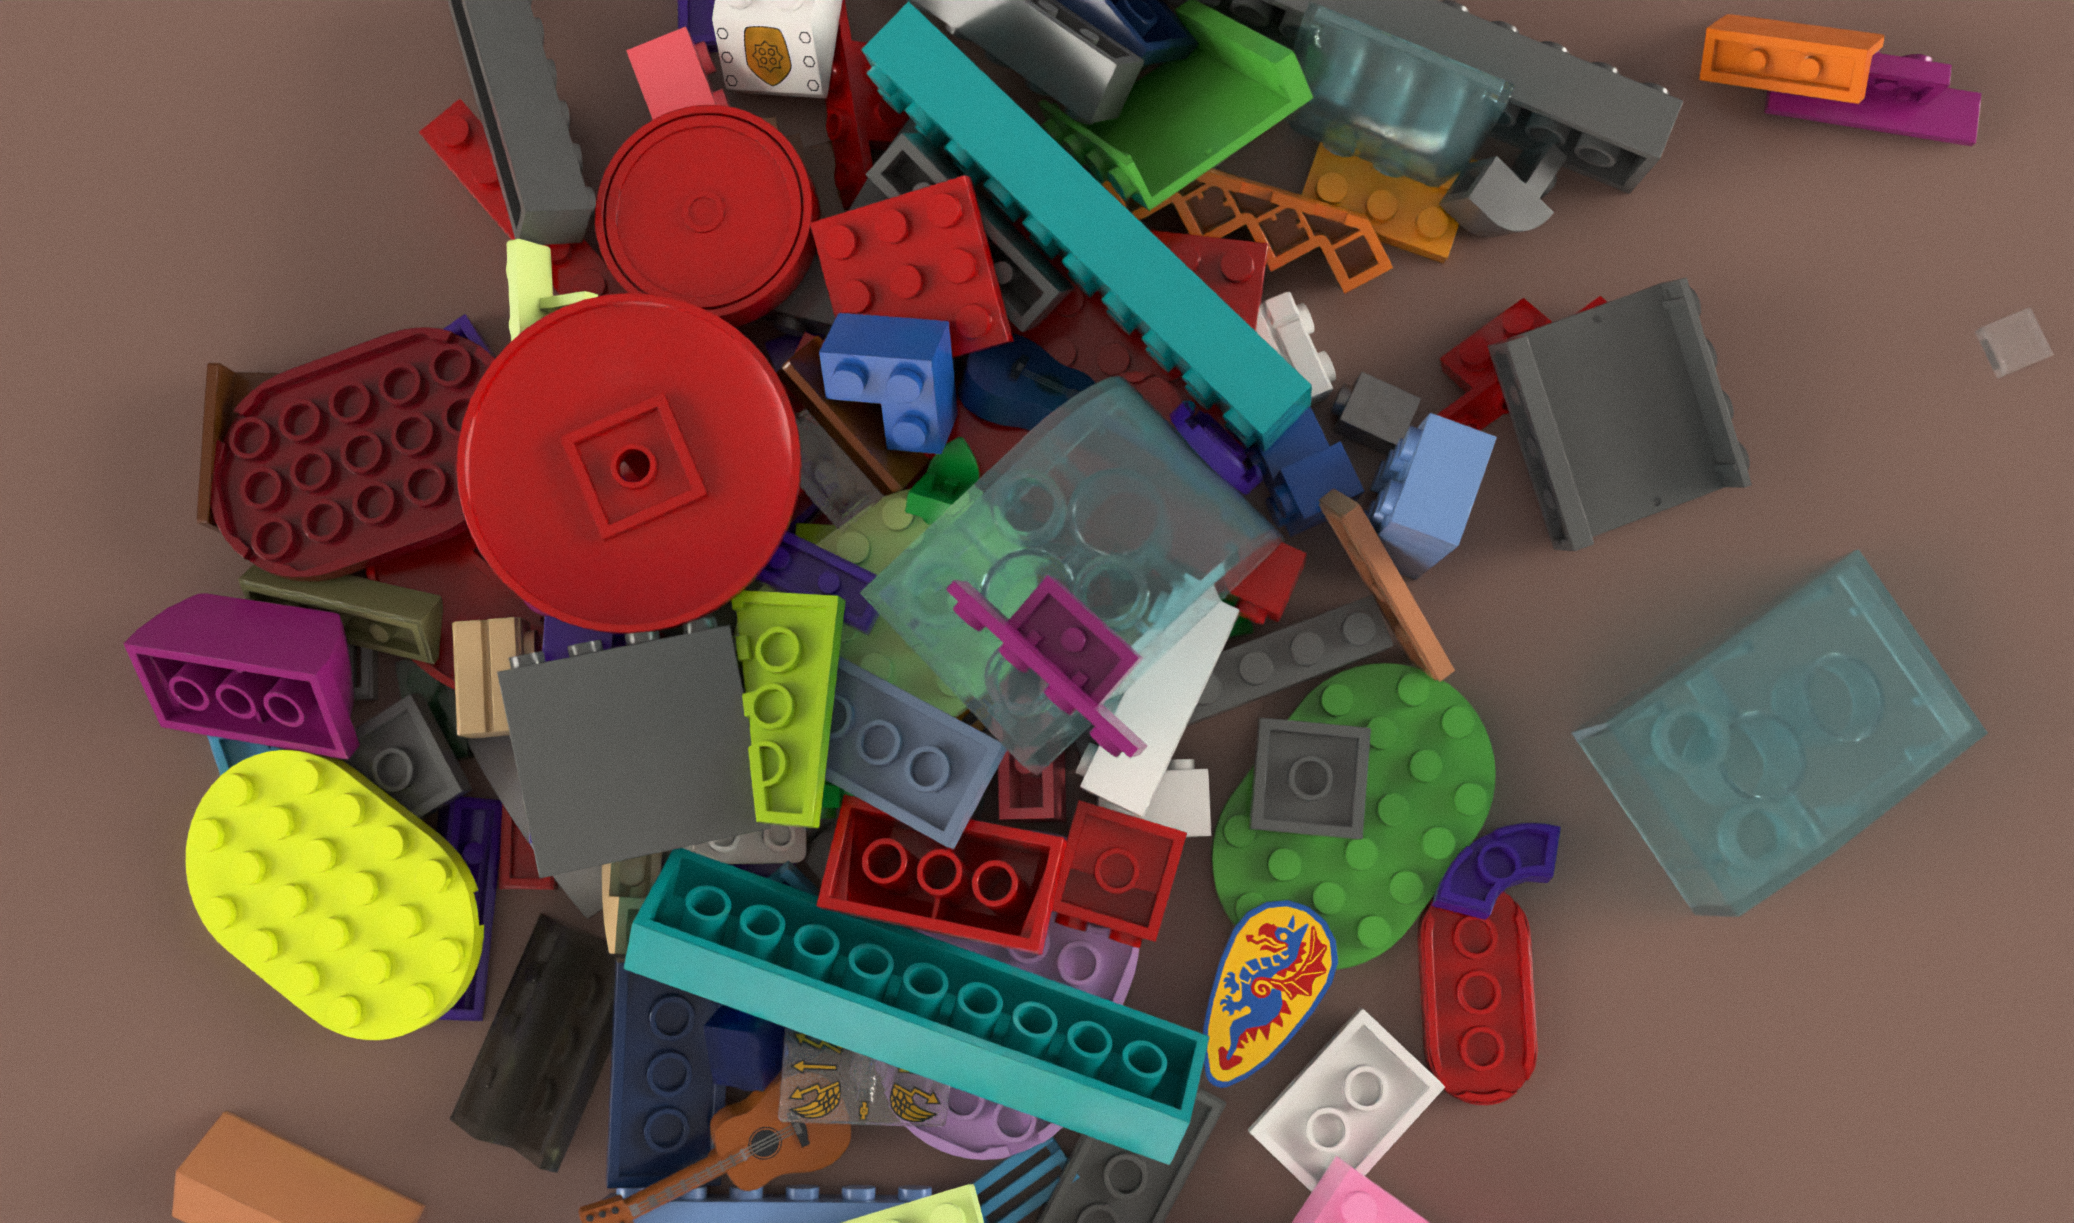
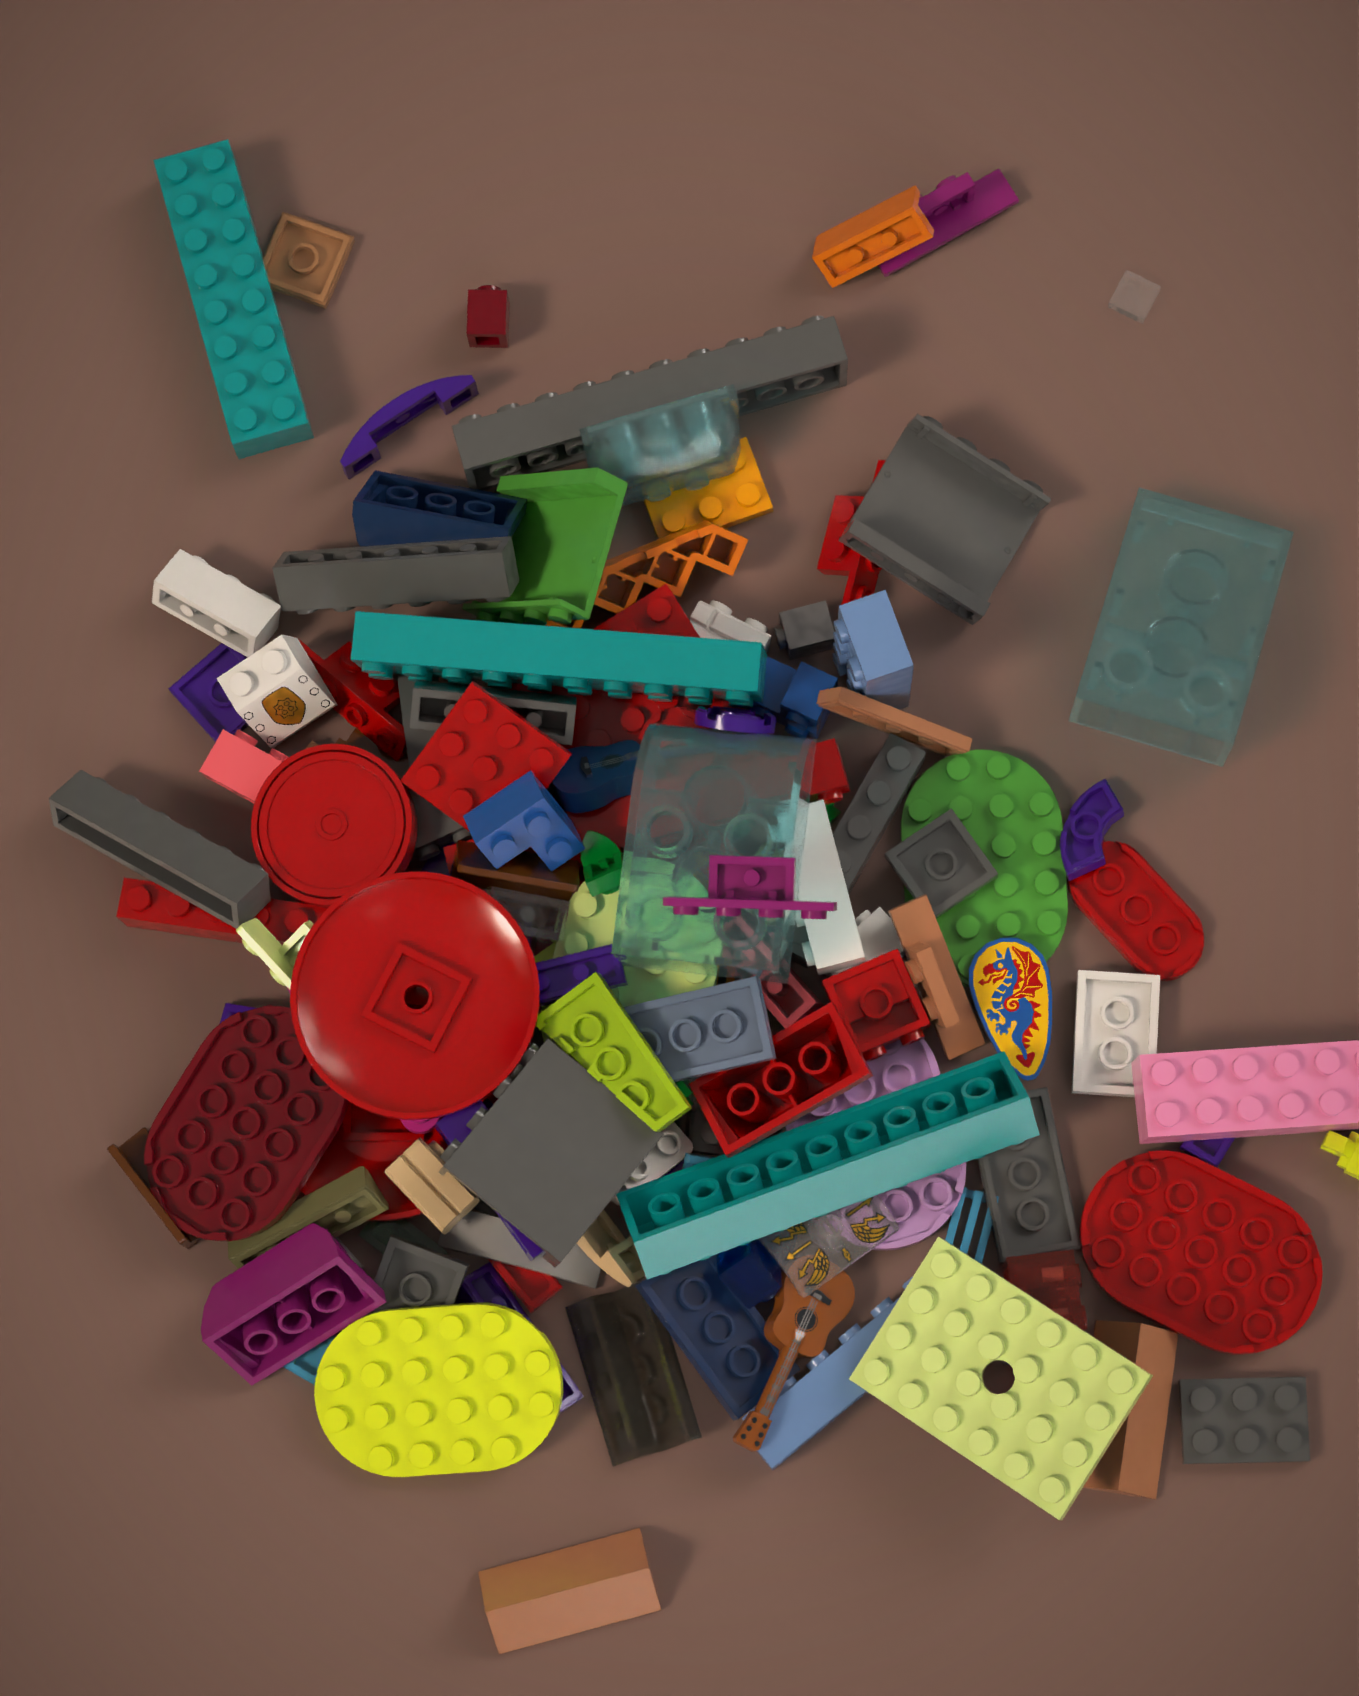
camera: 30 degrees left, 5 degrees down
dark grey brick [1439,143,1567,237] -> none
none -> nougat bracket [888,894,986,1060]

